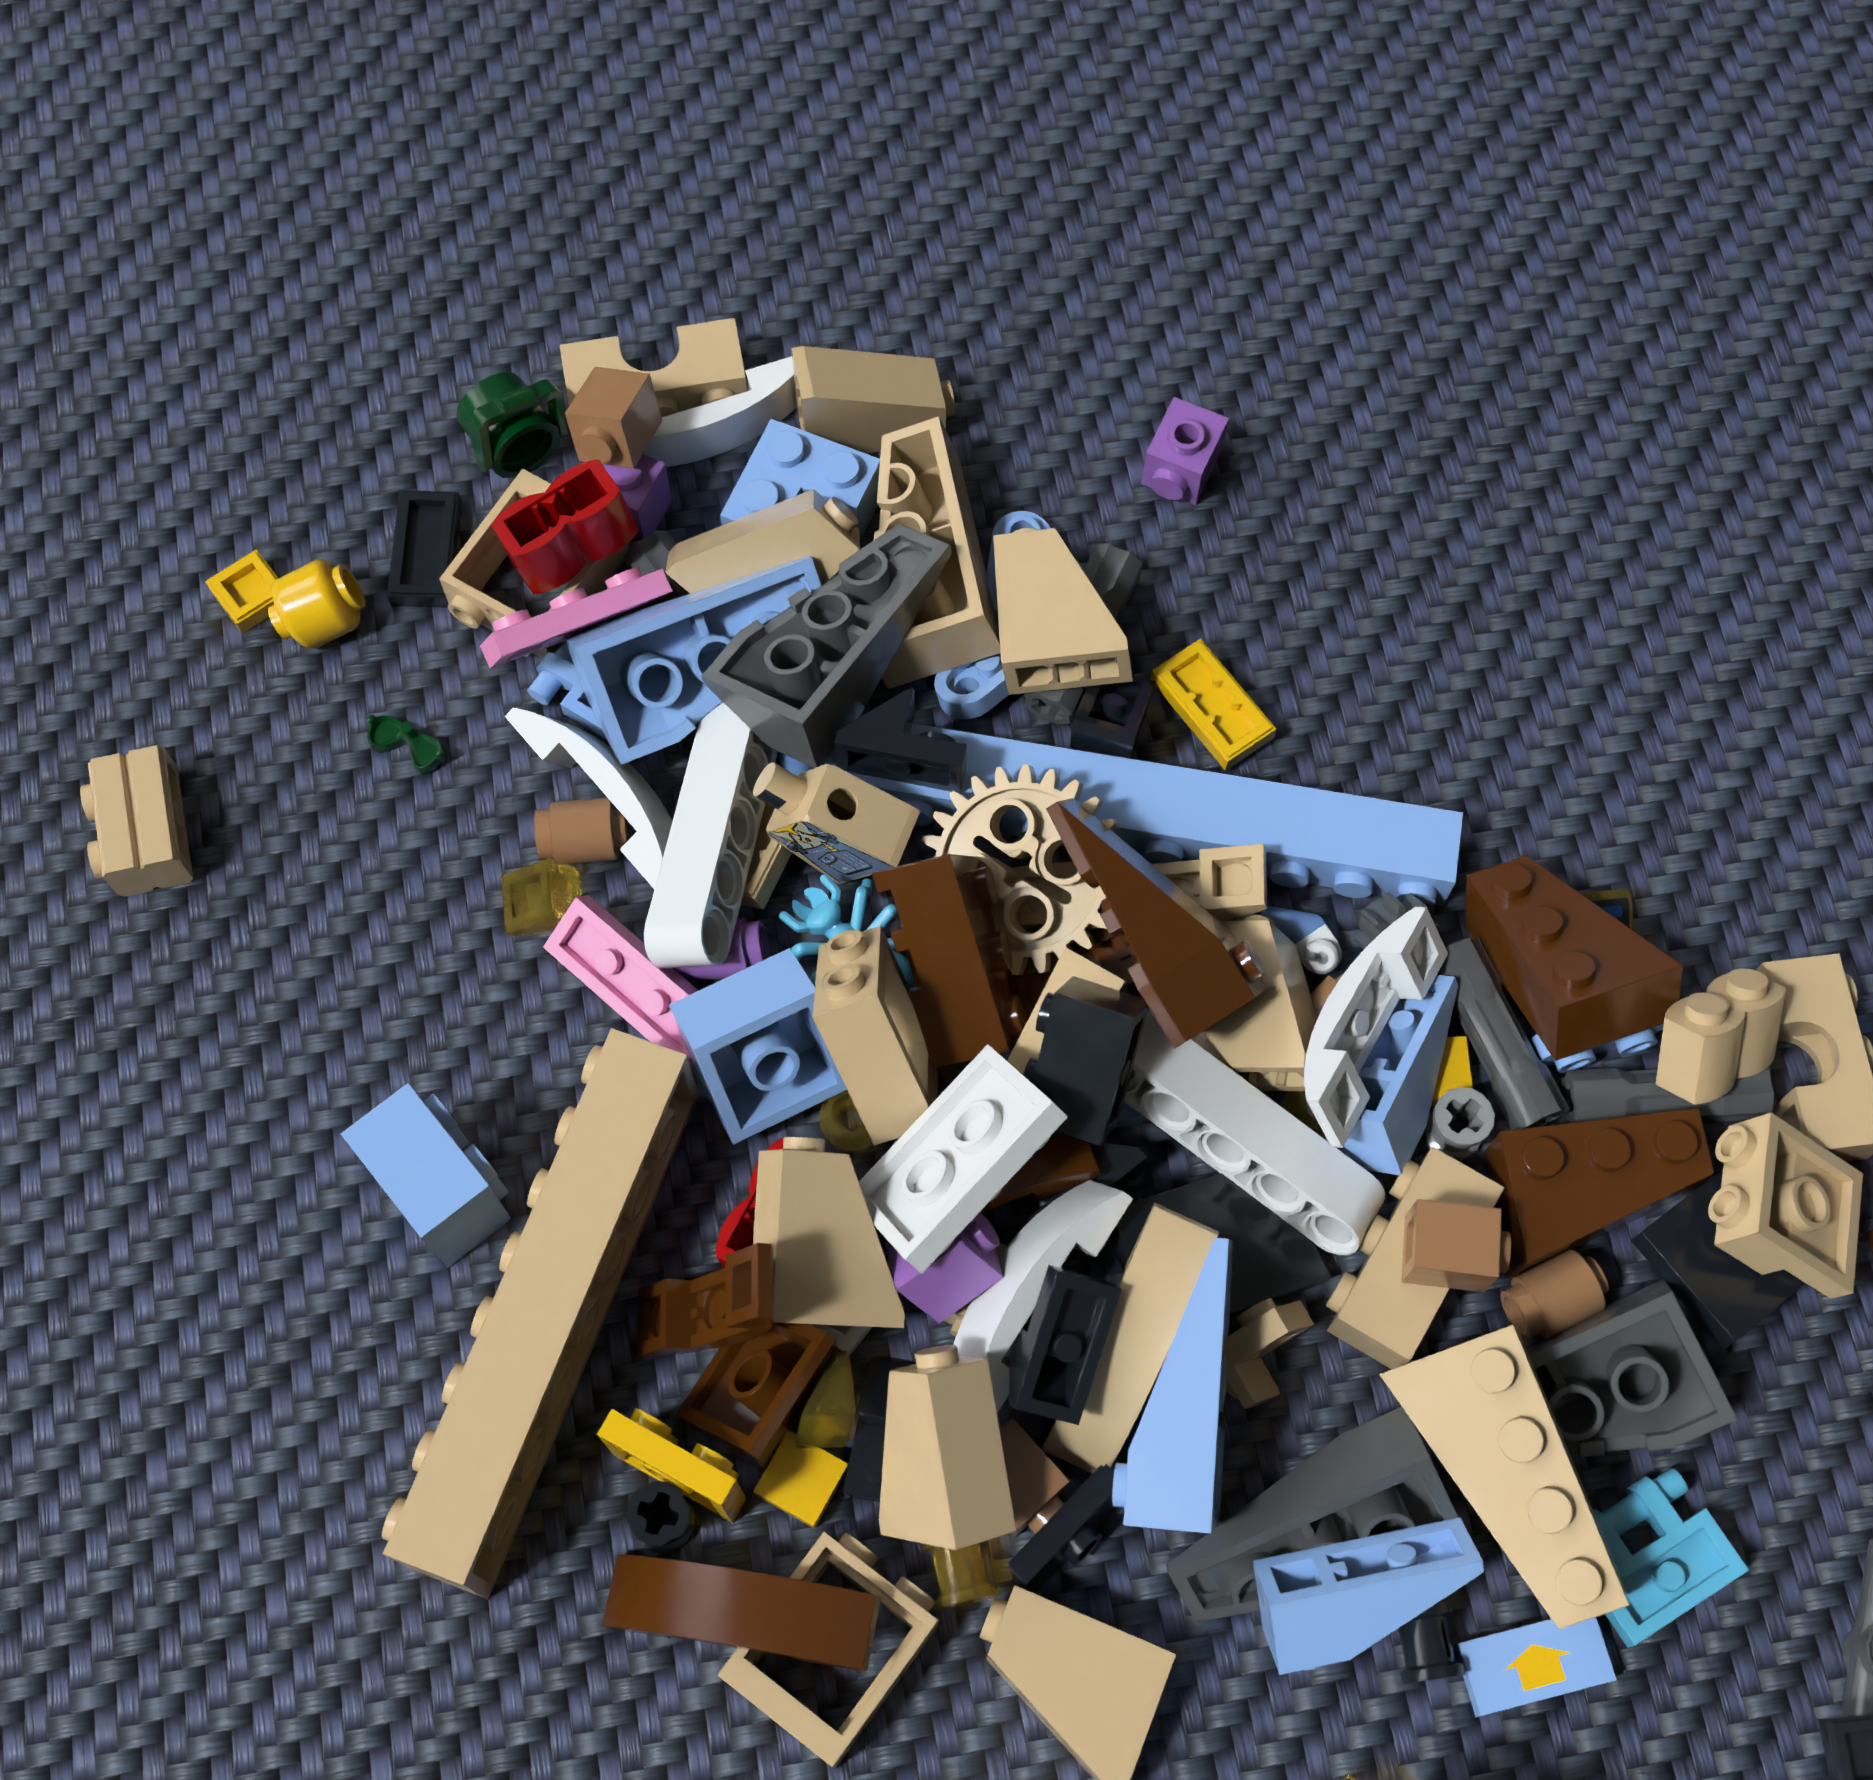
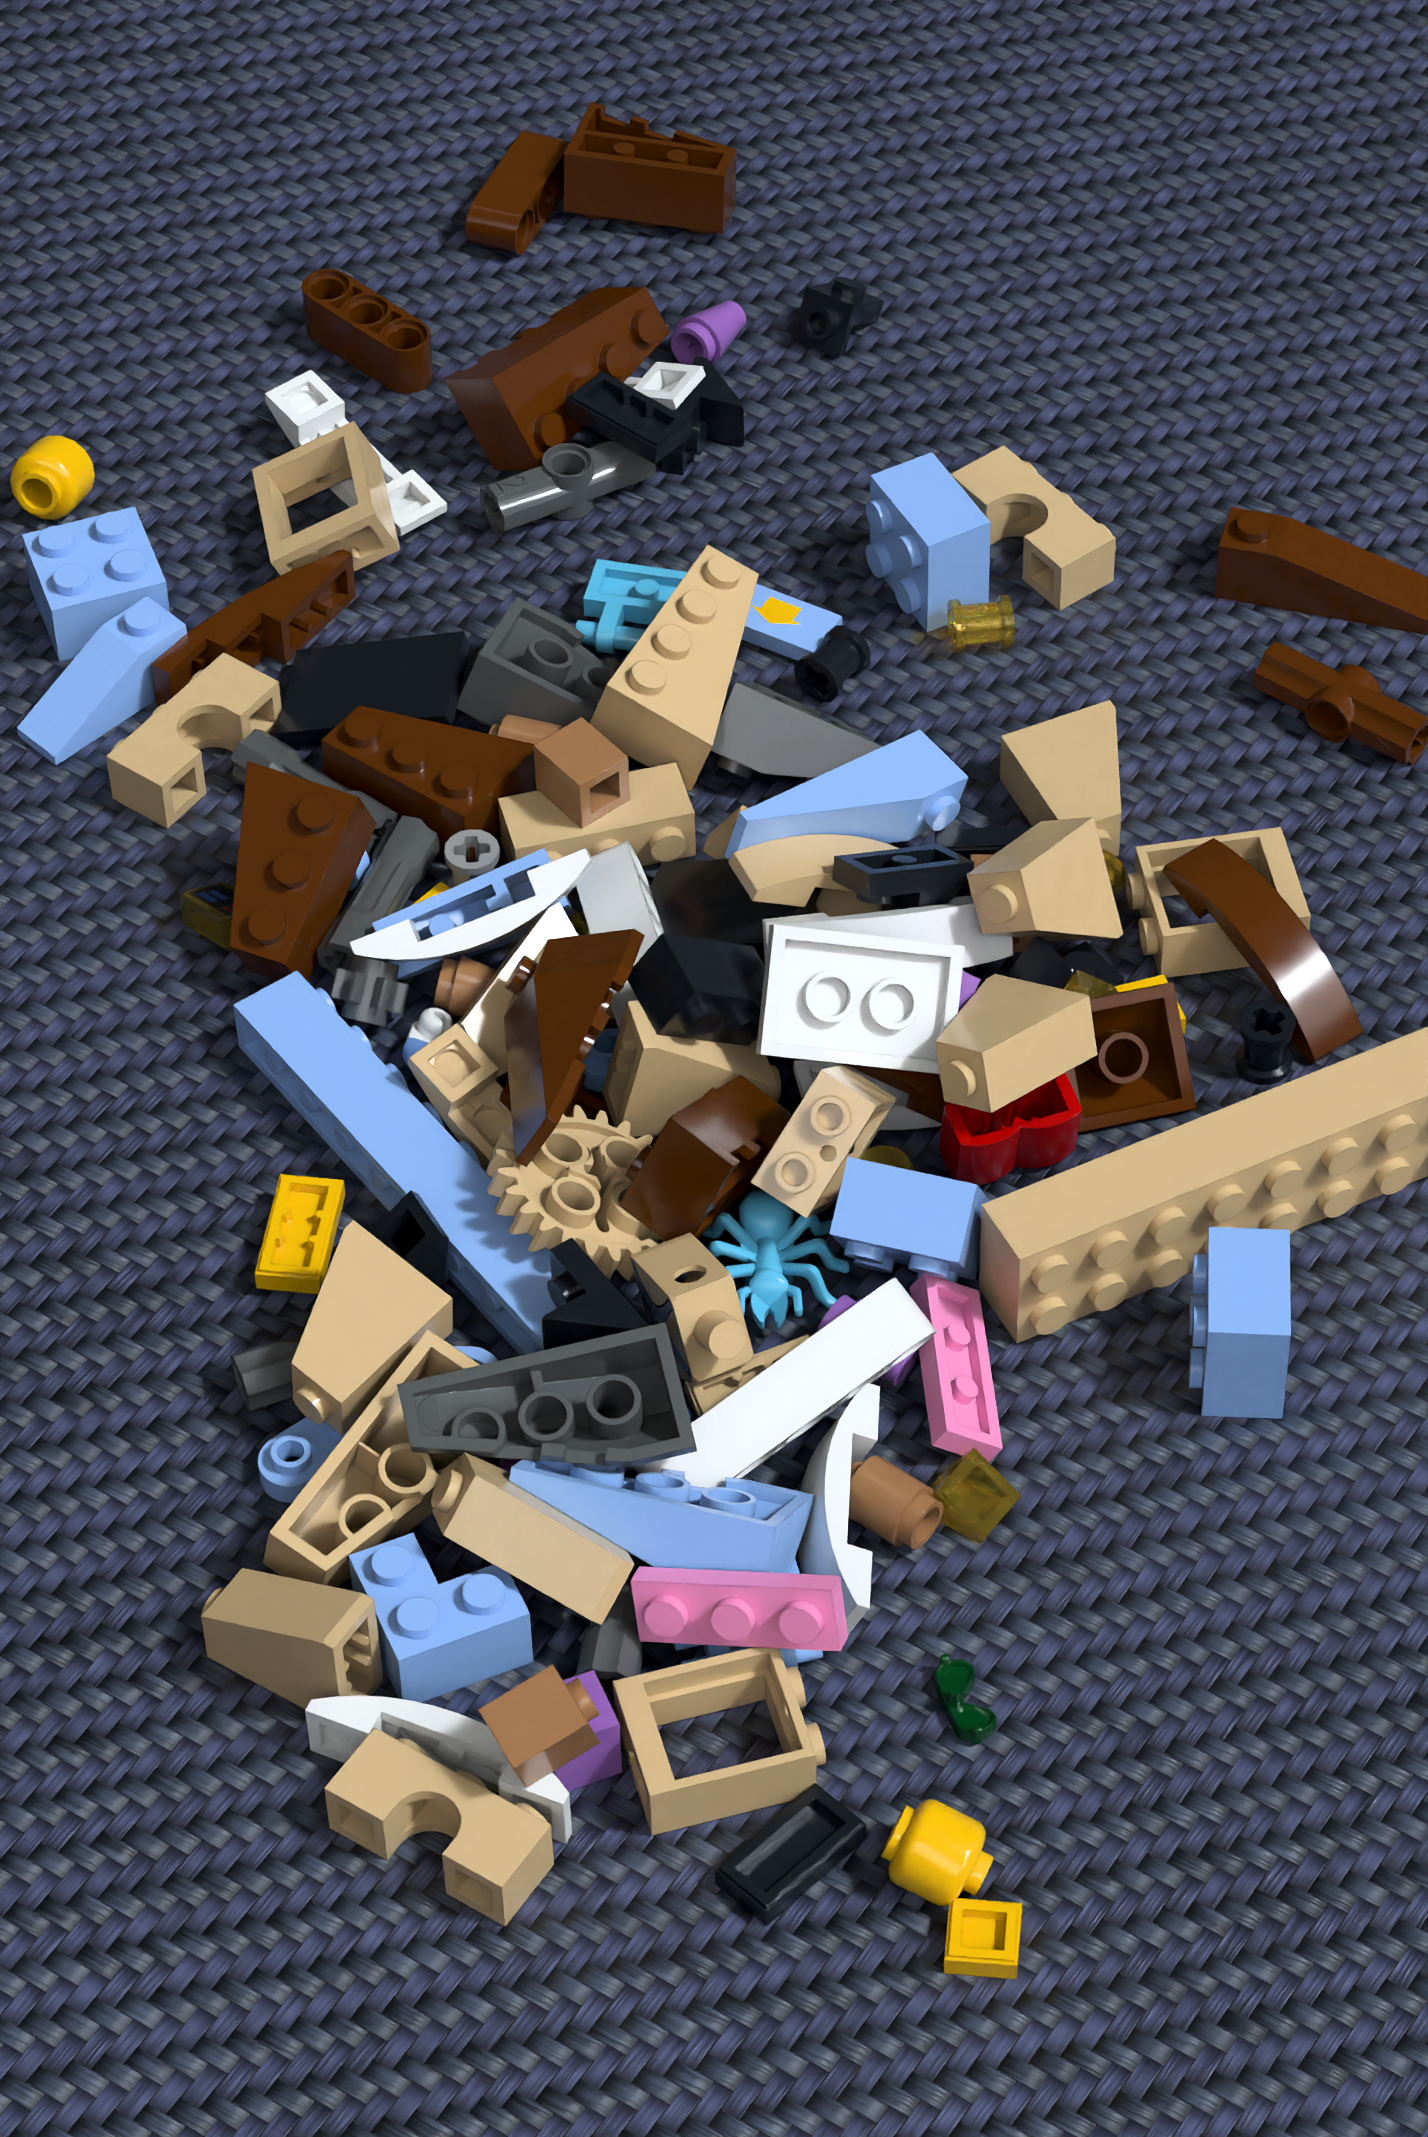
camera: 135 degrees left, 20 degrees down
tan brick [80,745,193,897] -> none
dark green piece [456,372,568,478] -> none
red brick [491,460,638,595] -> none
yellow plate [597,1409,746,1524] -> none
reddish brown slope [637,1243,774,1358] -> none
medium lavender brick [1141,397,1229,506] -> none
light blue slope [1253,1517,1484,1675] -> none
tan brick [1655,968,1786,1105] -> none
tan plate [1708,1112,1863,1299] -> none

